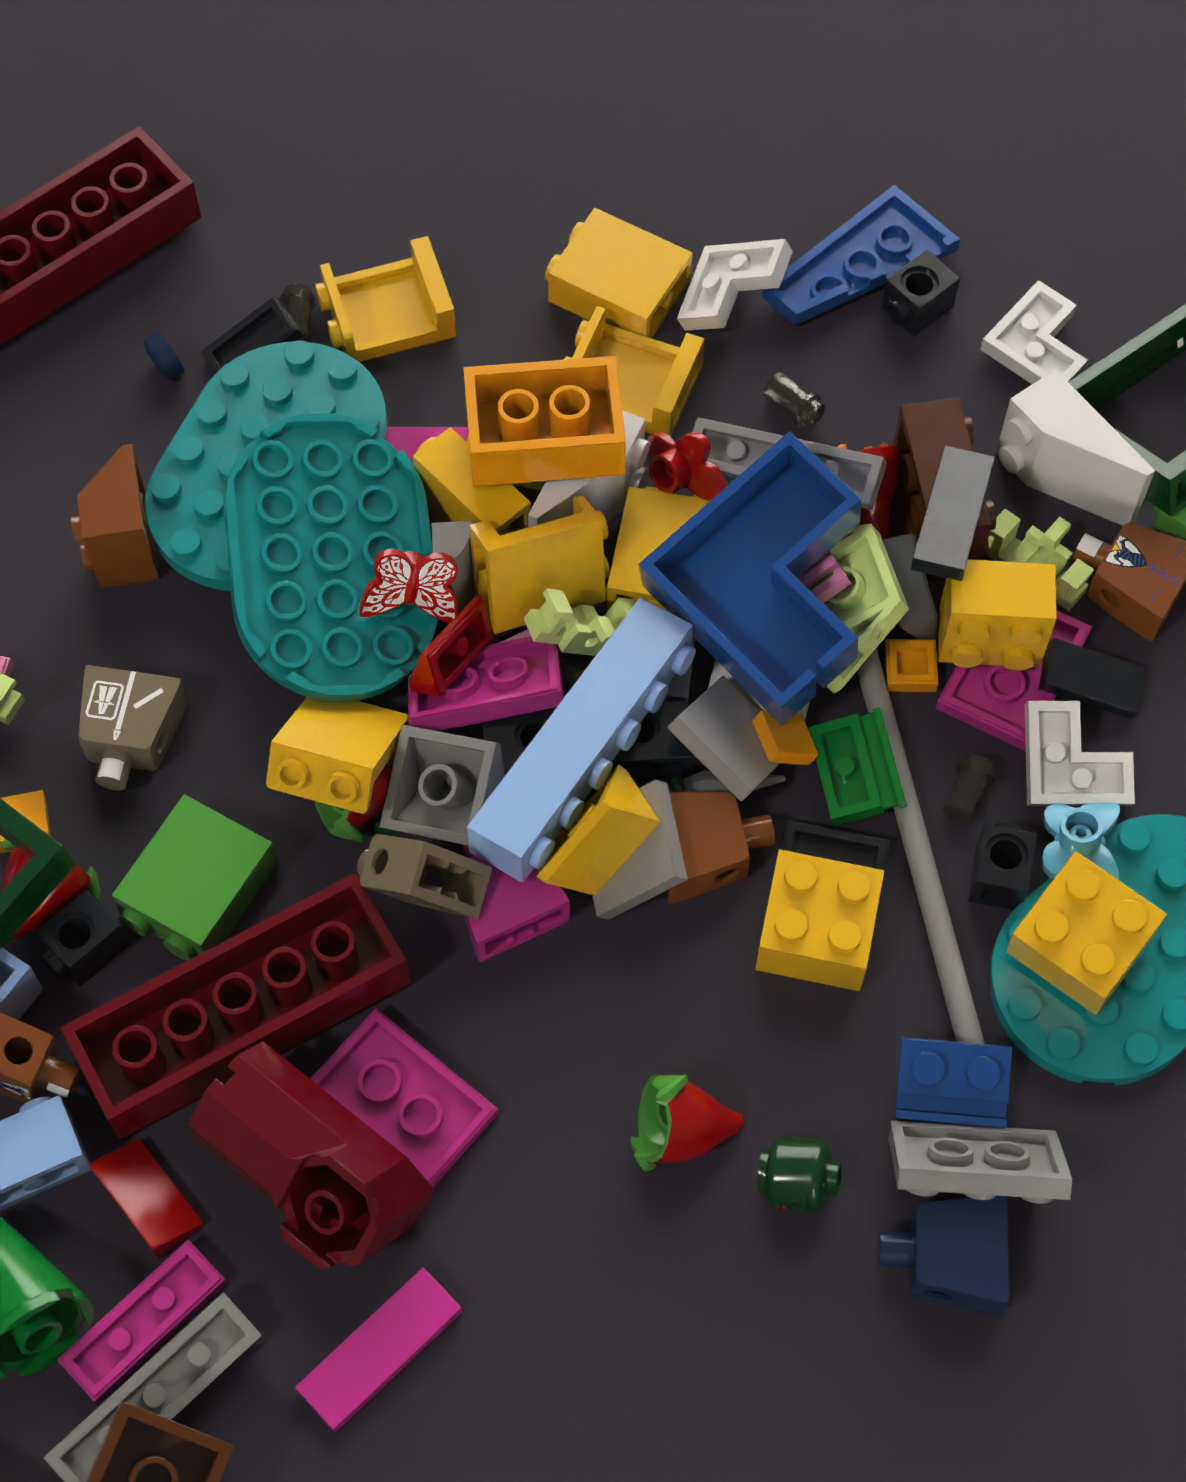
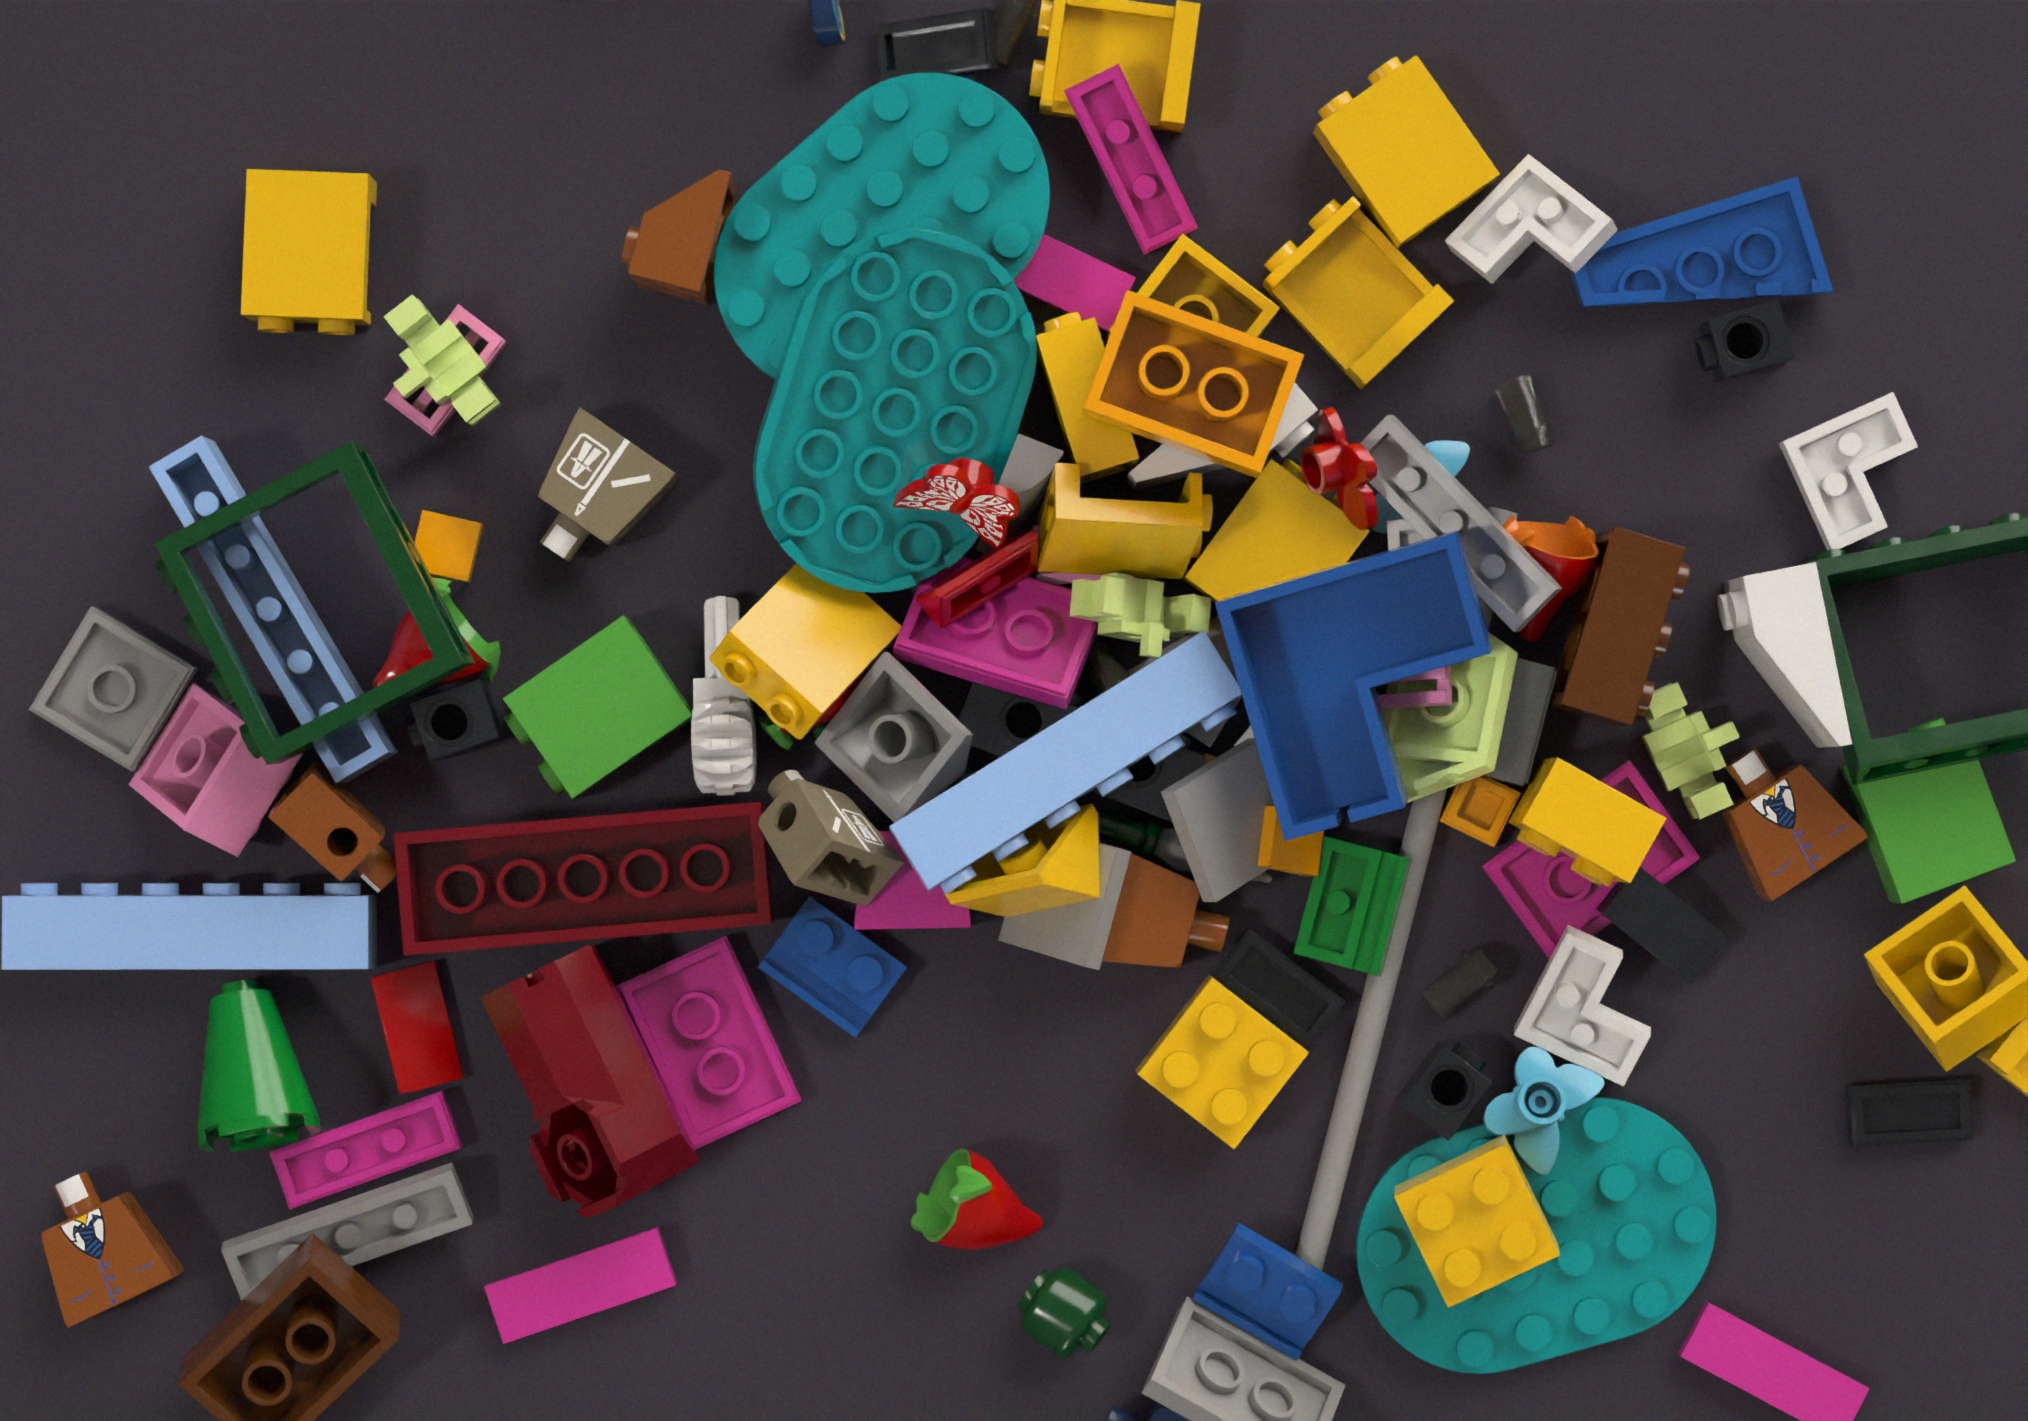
camera: 25 degrees right, 25 degrees up
tile [911,446,995,581] -> none
none -> white gear [691,596,757,796]
none -> blue plate [758,895,908,1038]
none -> dark pink tile [1064,63,1198,255]

